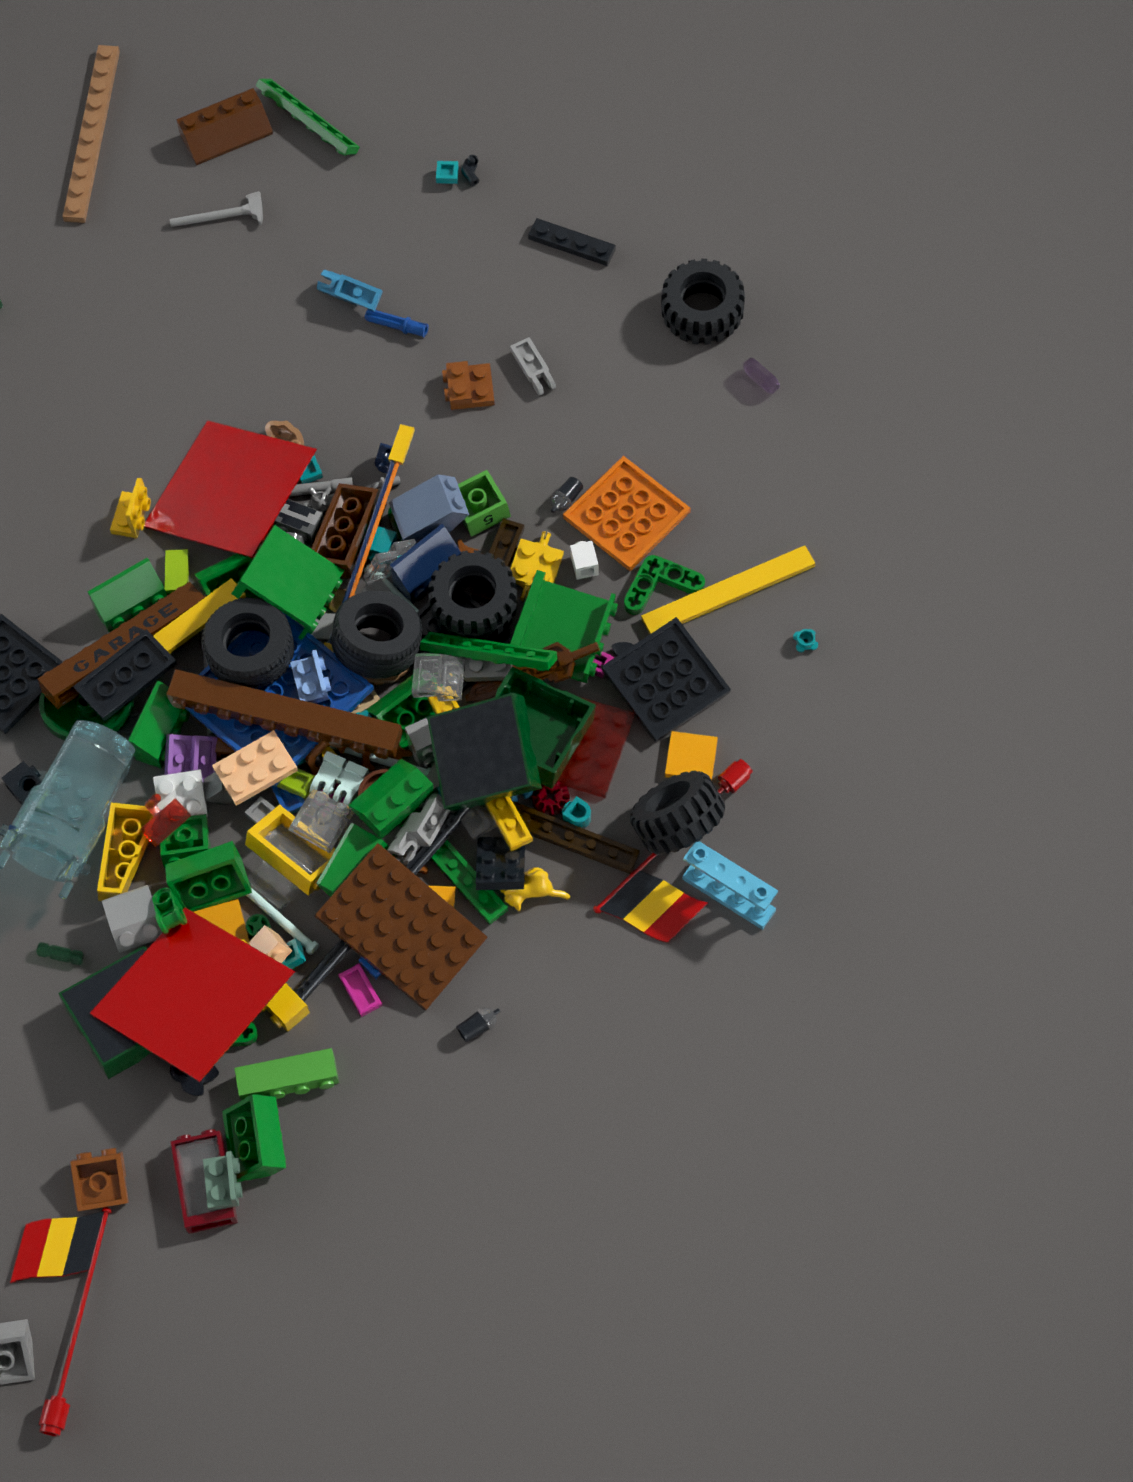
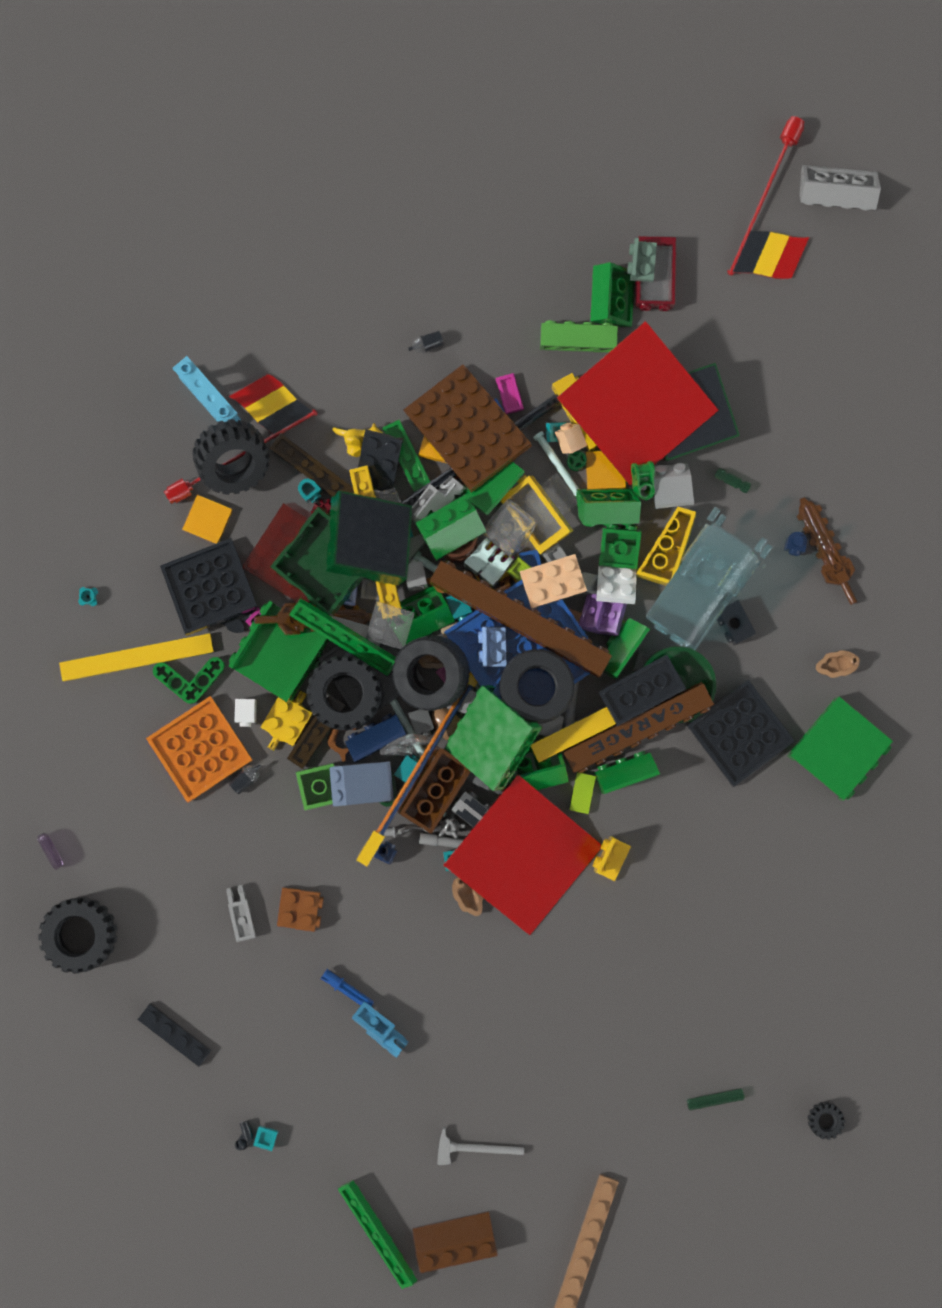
camera: 170 degrees left, 20 degrees up
dark orange plate [70,1148,129,1211] -> none
clear red plate [140,794,191,847] -> none

